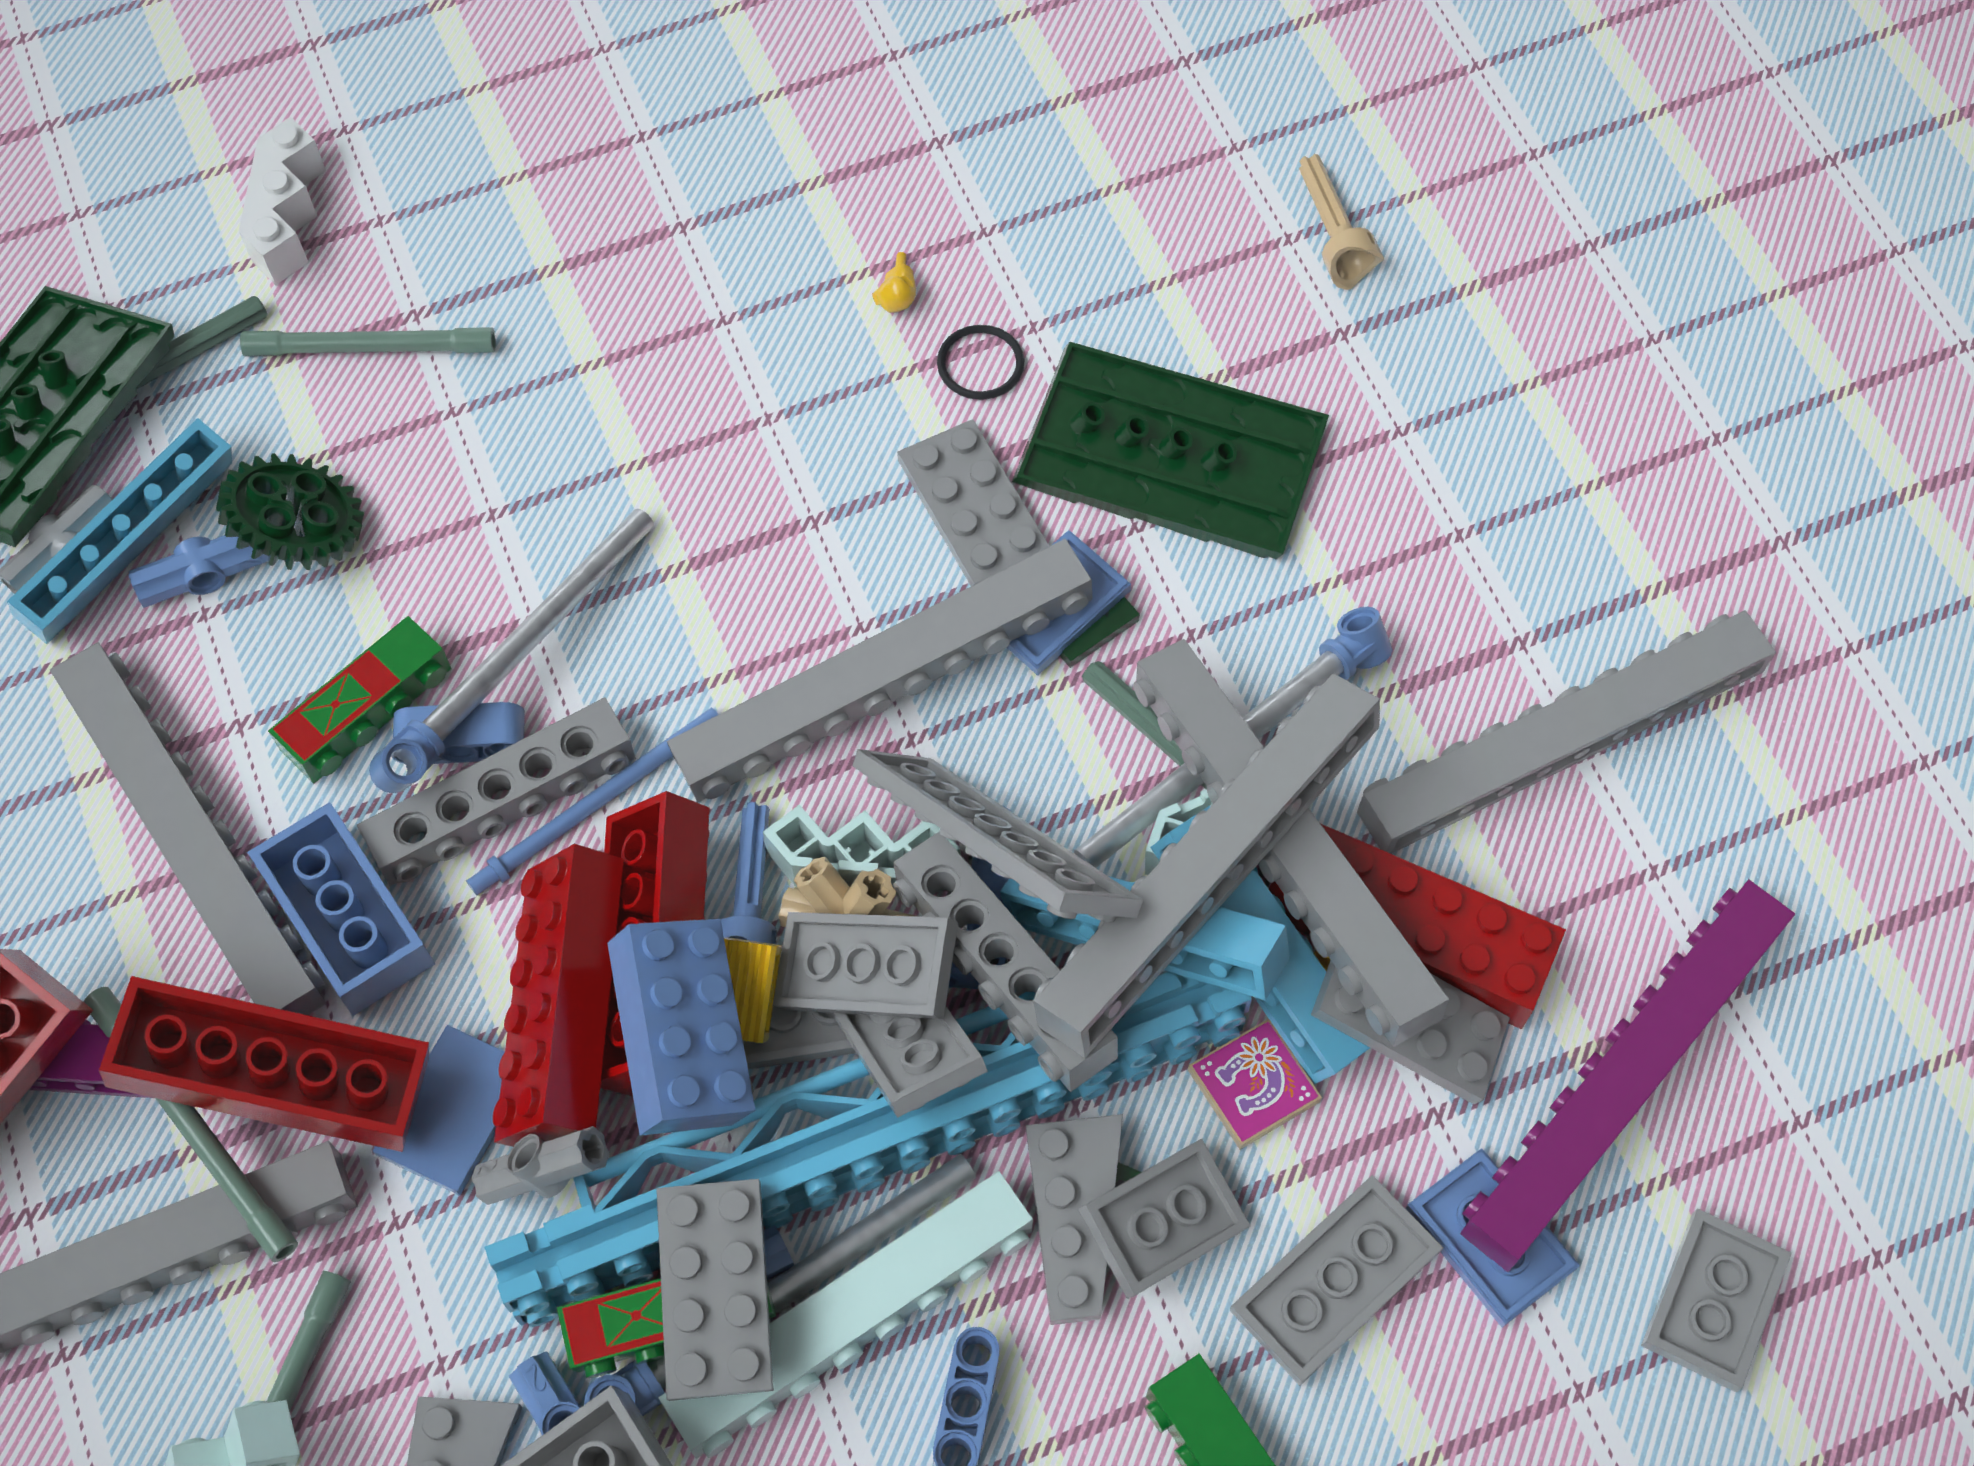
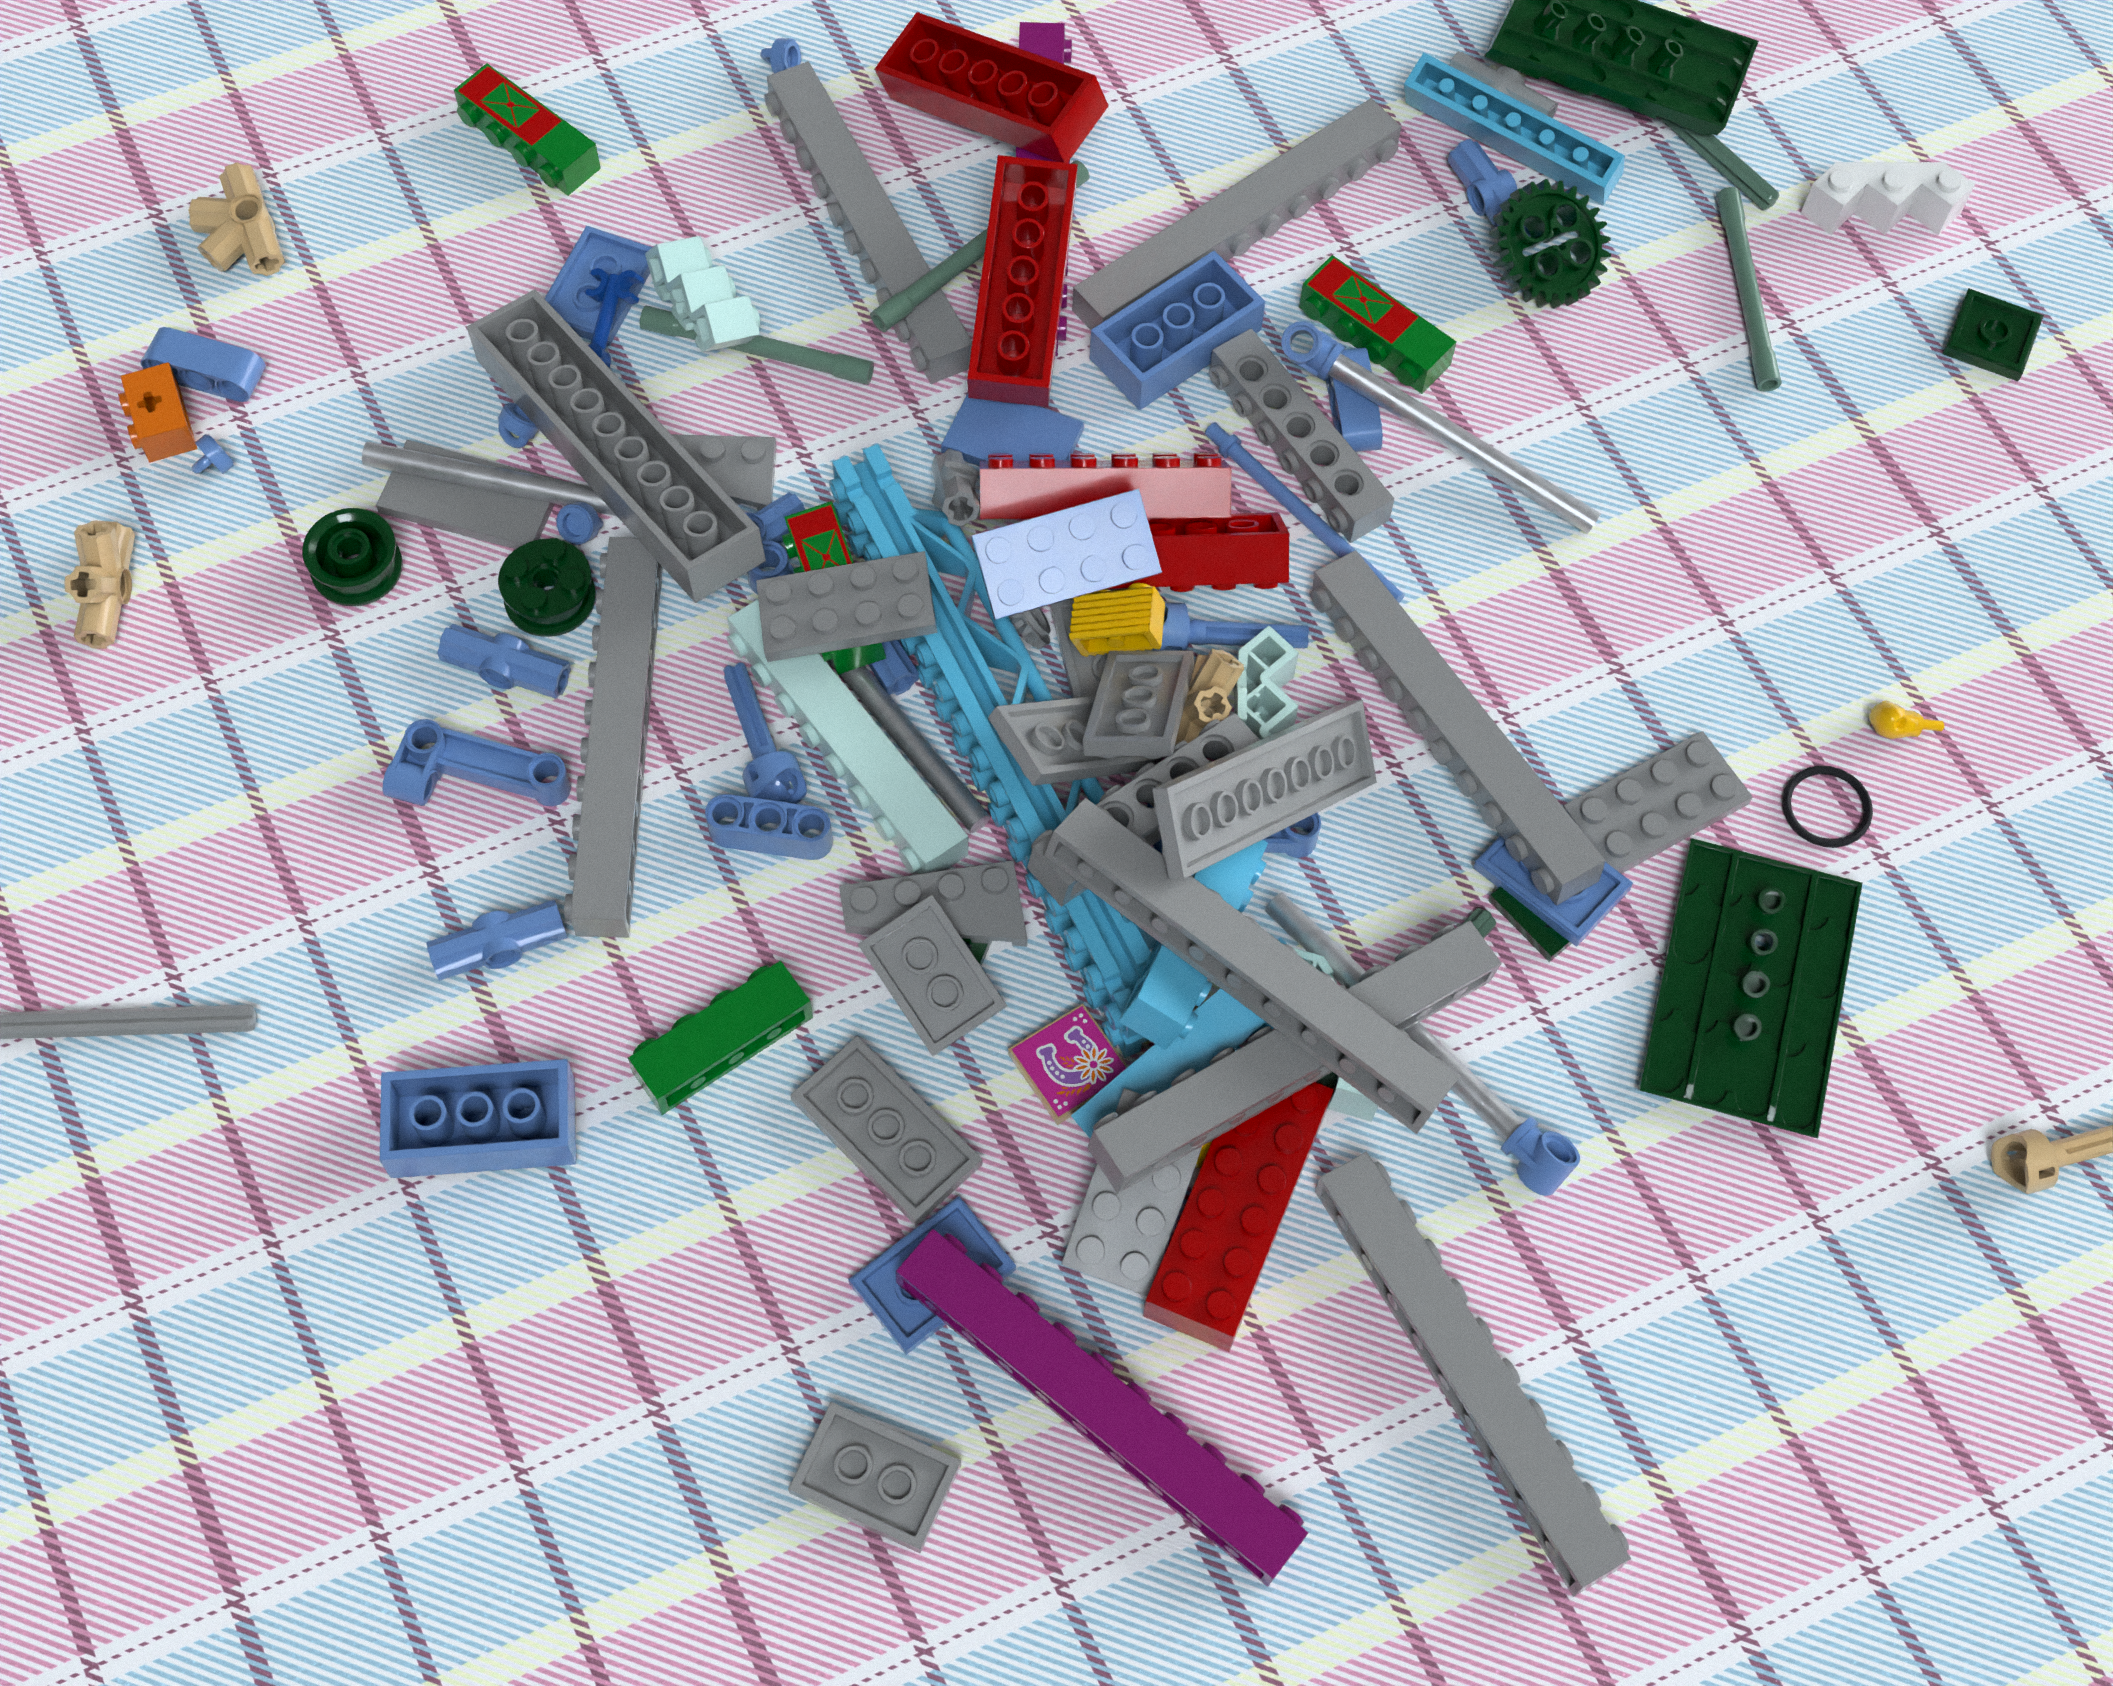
camera: 85 degrees right, 0 degrees up
none -> medium blue piece [723,662,807,804]
none -> dark green tile [1943,288,2044,382]

